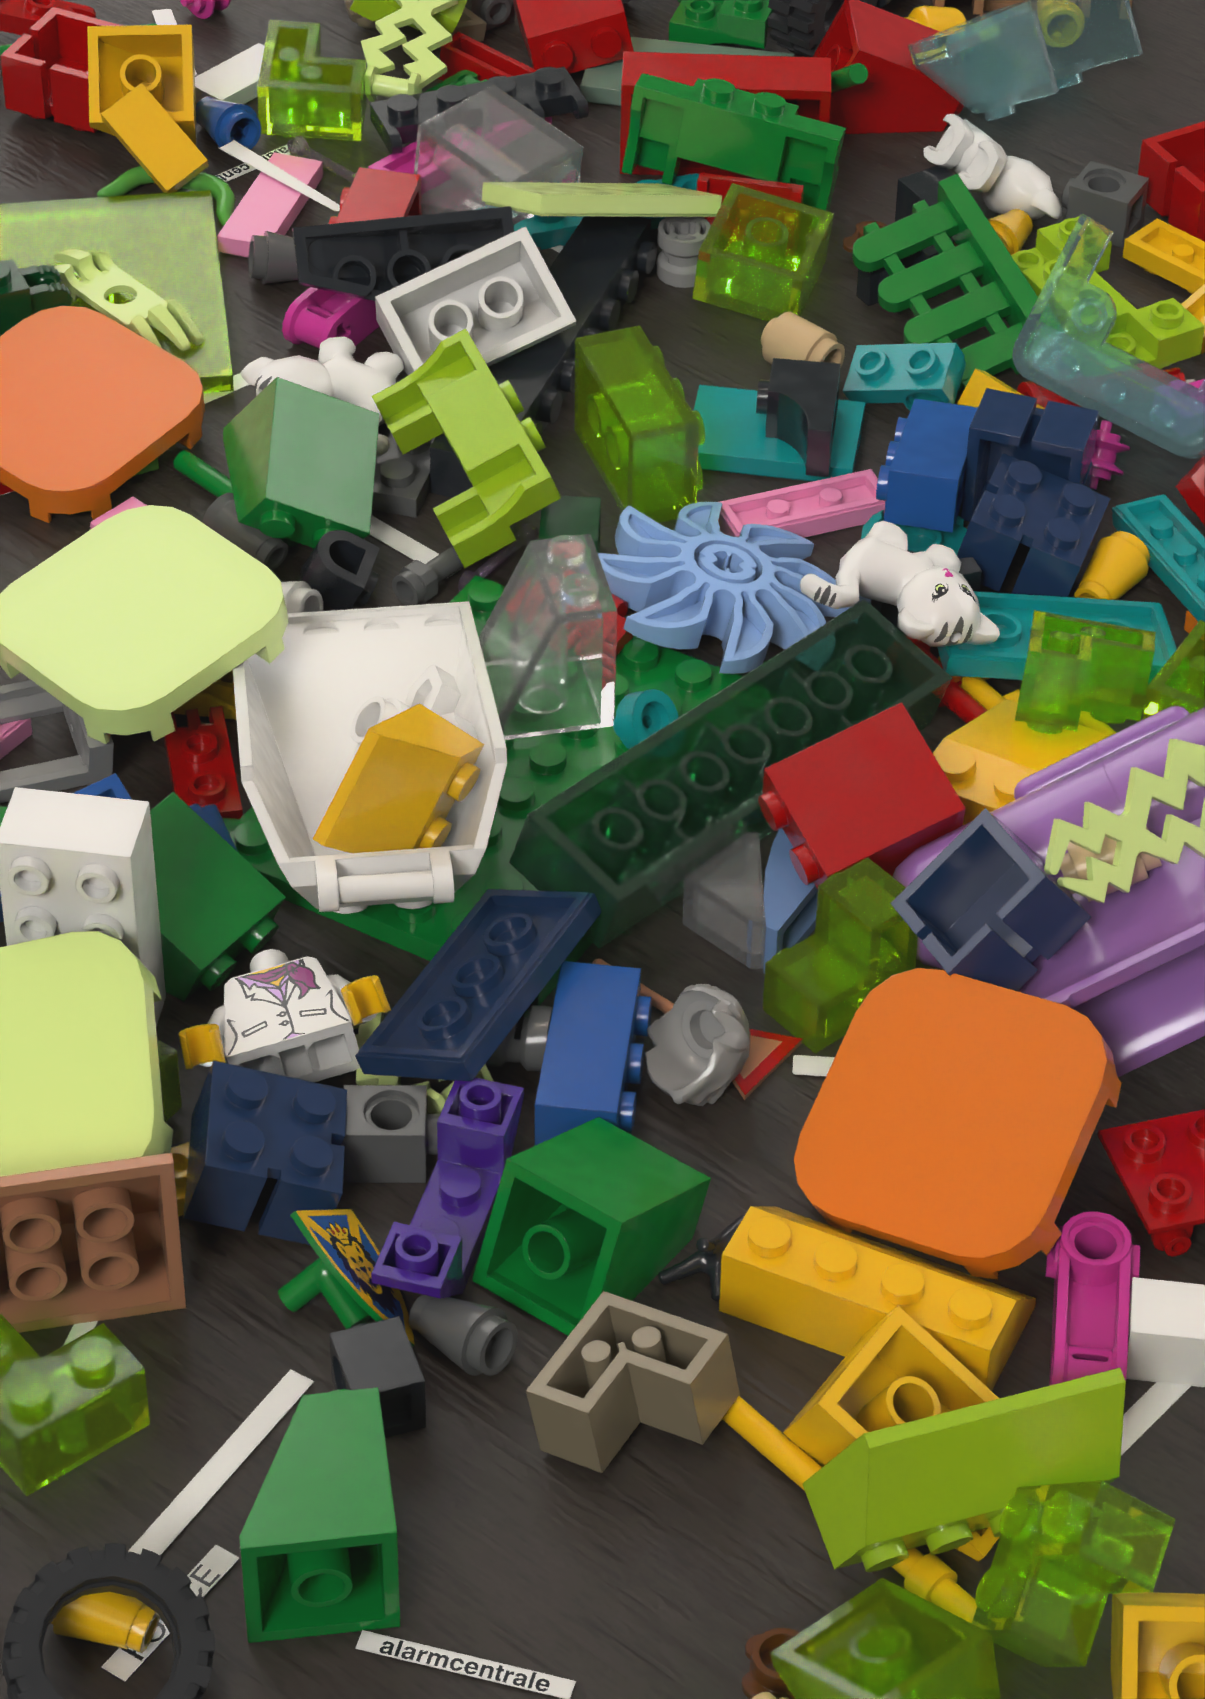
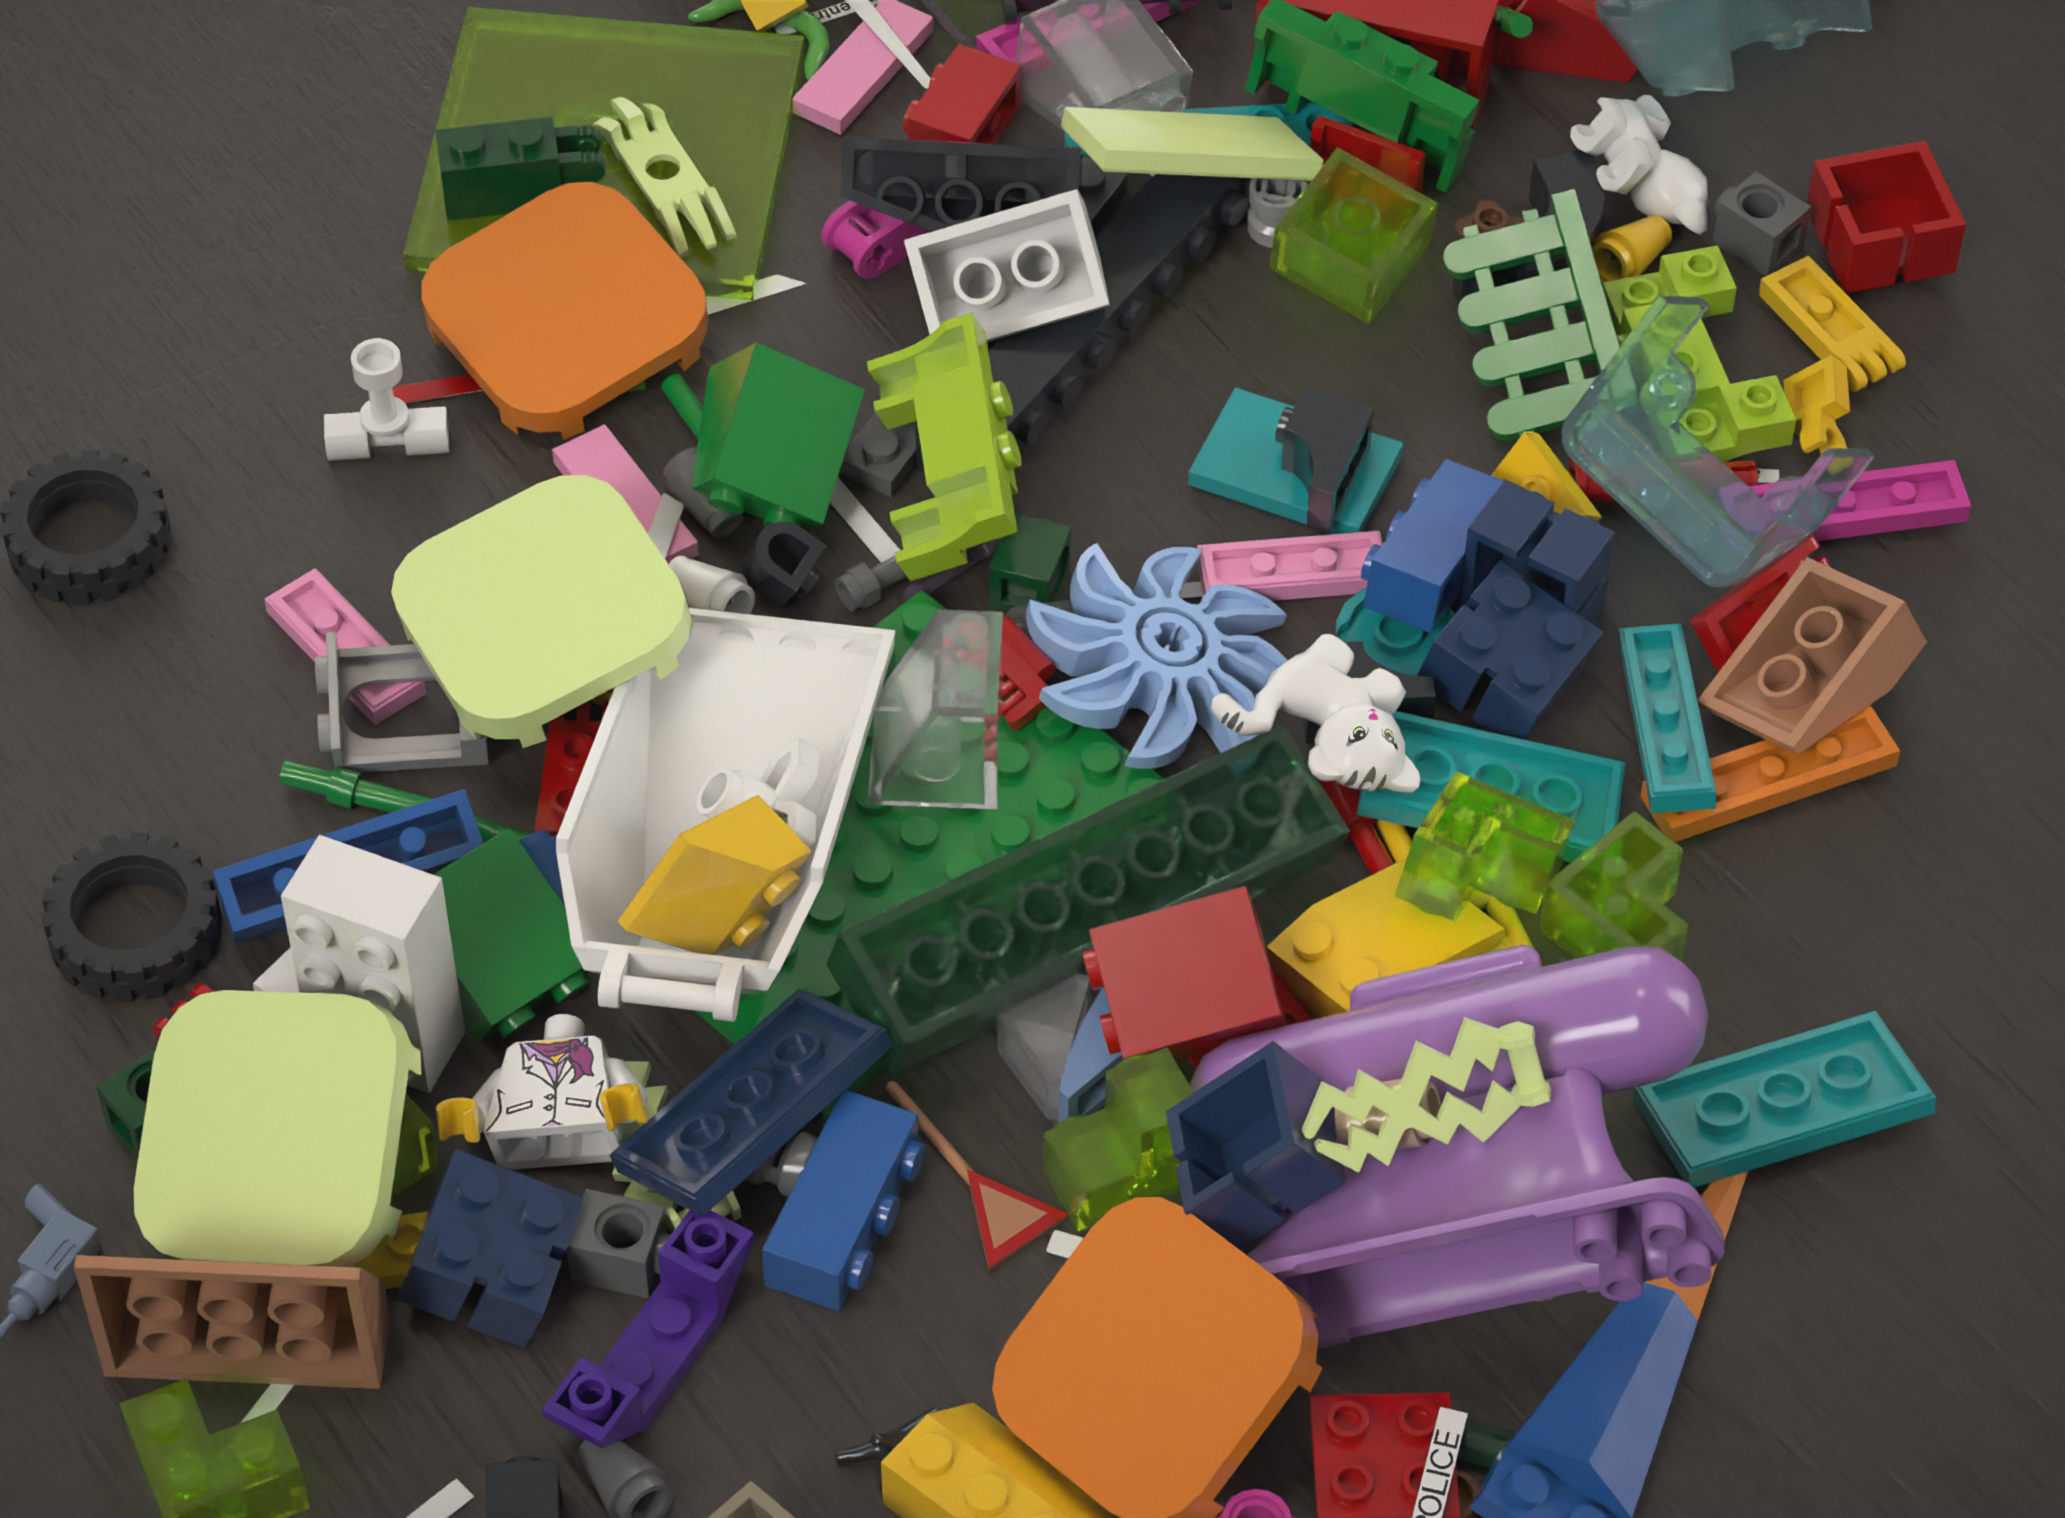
camera: 15 degrees right, 10 degrees up
white animal [241,337,404,456] -> none
dark grey cone [248,231,298,285] -> none
shield [278,1209,414,1347] -> none
green slope [472,1117,711,1336] -> none
clear neon green brick [574,325,705,523] -> none
teal tile [613,689,679,754] -> none
light grey hair [645,984,751,1106] -> none
tan brick [761,312,845,368] -> none
teal plate [843,343,966,411] -> none
yellow cone [1074,531,1150,600] -> none
dark pink wheel [1090,420,1130,490] -> none

